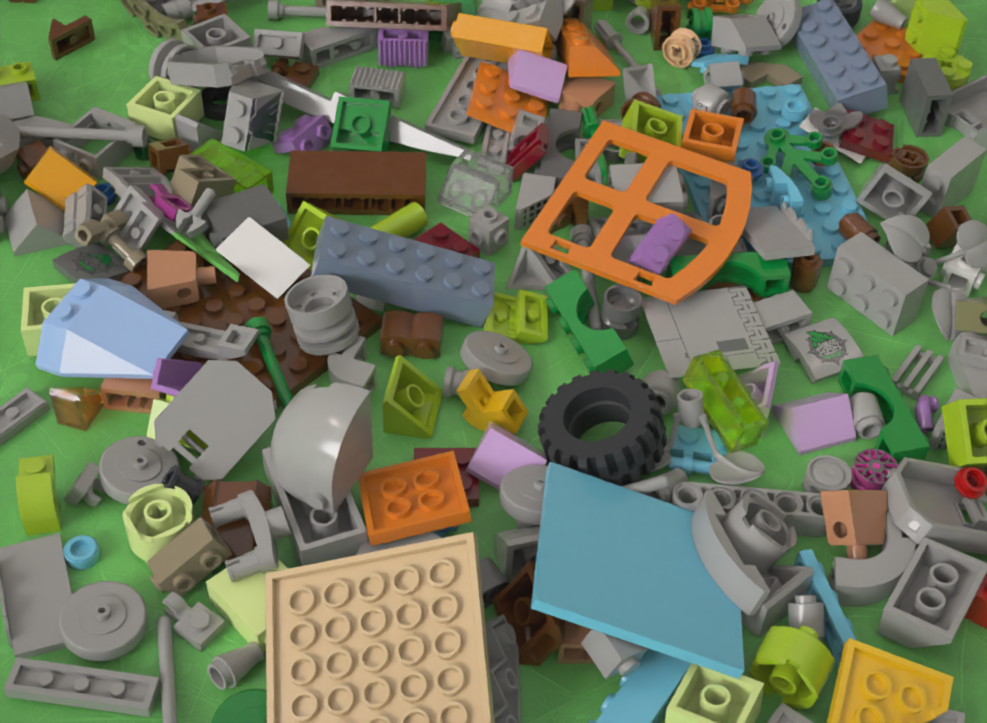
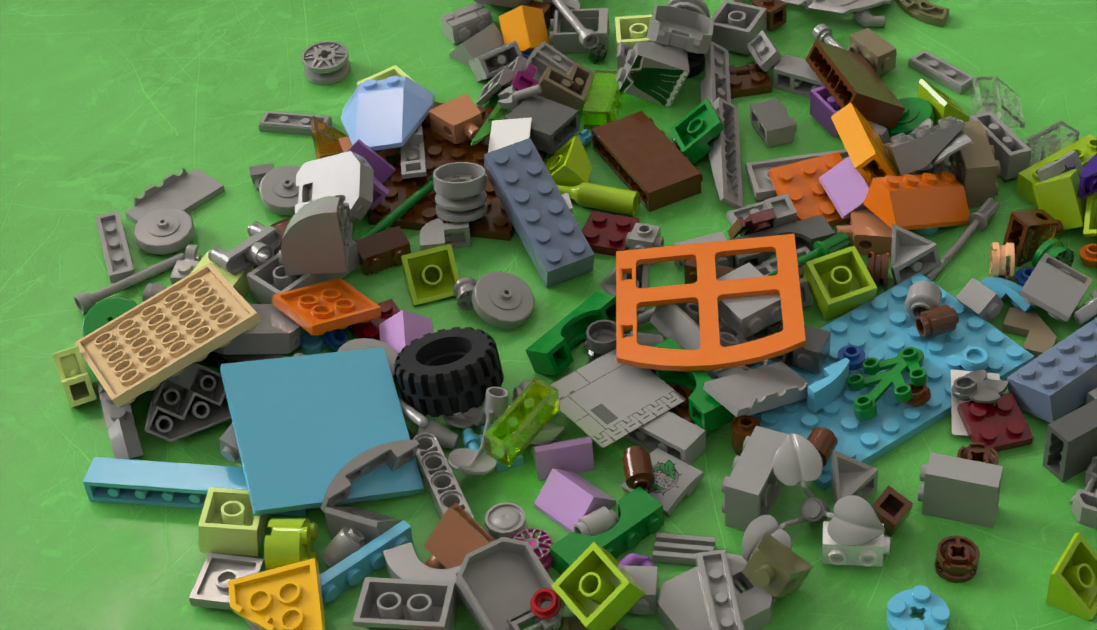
camera: 70 degrees right, 5 degrees down
lime brick [16,454,61,536] -> none
dark grey slope [52,244,130,283] -> none
medium azure tile [63,535,100,570] -> none
dark tan bar [74,210,147,272] -> none
yellowish green brick [123,484,195,564] -> none
dark tan brick [147,517,232,597] -> none
reddish brown brick [148,137,193,176] -> none
black bush [161,465,205,506] -> none
medium lavender bracket [272,114,333,154] -> none
reddish brown brick [379,310,444,359] -> none
clear slope [437,148,513,217] -> none
yellow brick [456,369,528,434] -> none
lime slope [484,289,548,344] -> none
medium lavender brick [627,214,692,275] -> none
orange brick [681,109,744,163] -> none
light grey brick [721,494,797,574] -> none
light grey slope [856,163,932,220] -> none
none -> reddish brown brick [622,446,655,490]

